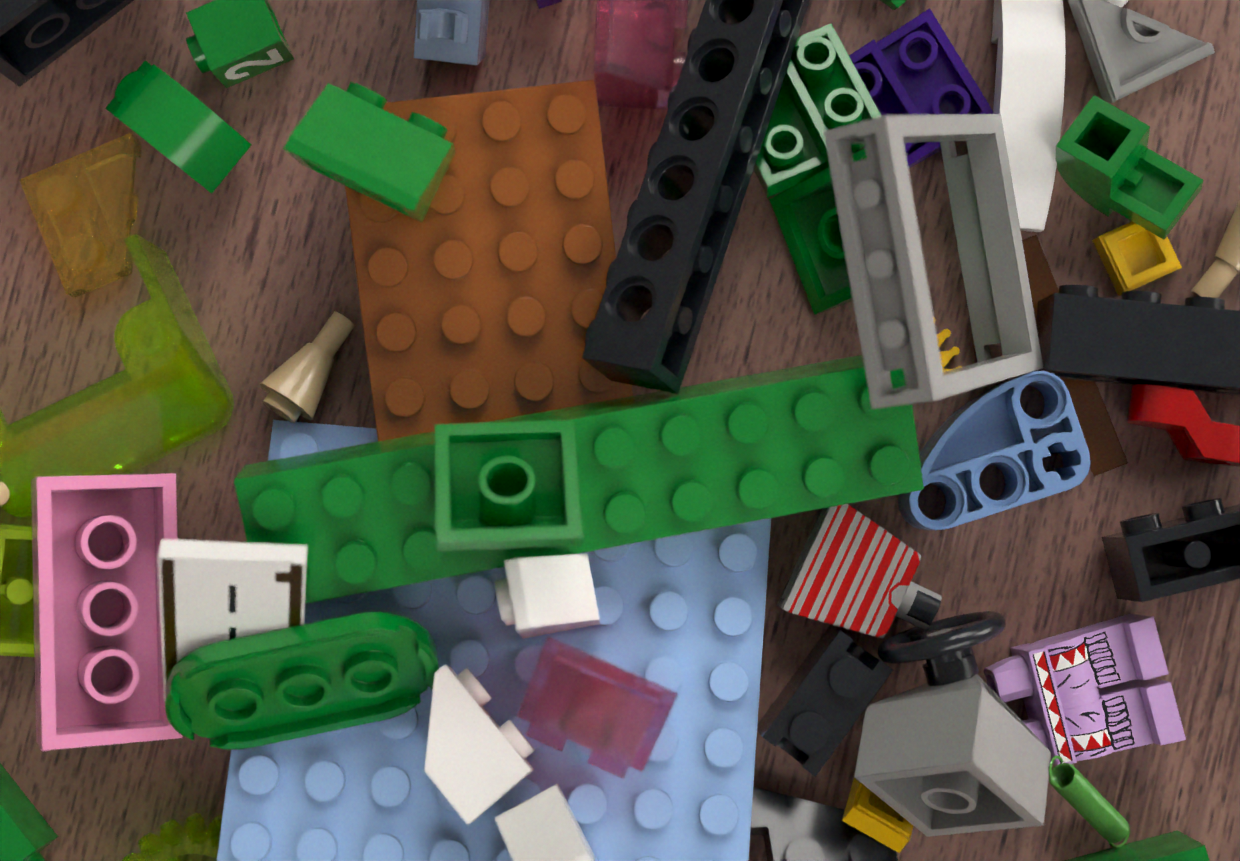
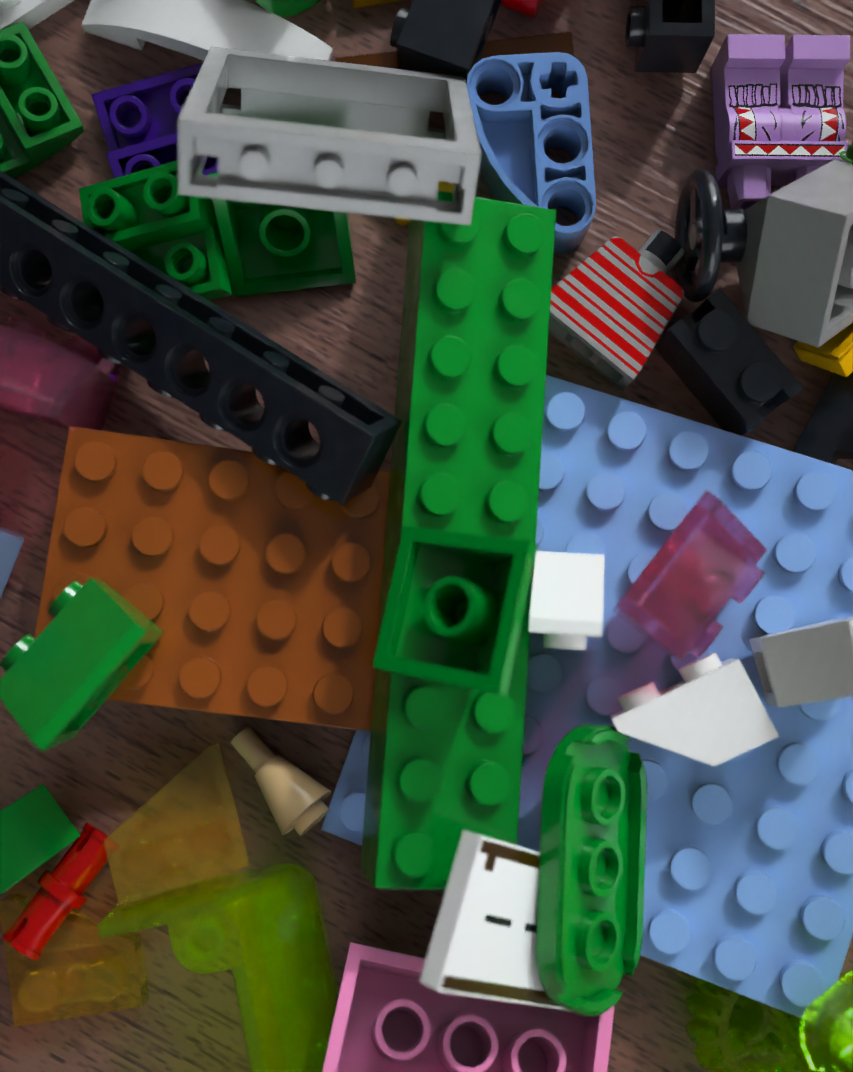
camera: 70 degrees left, 0 degrees up
none -> red pin [2,822,121,960]
none -> clear yellow wing [104,743,250,907]

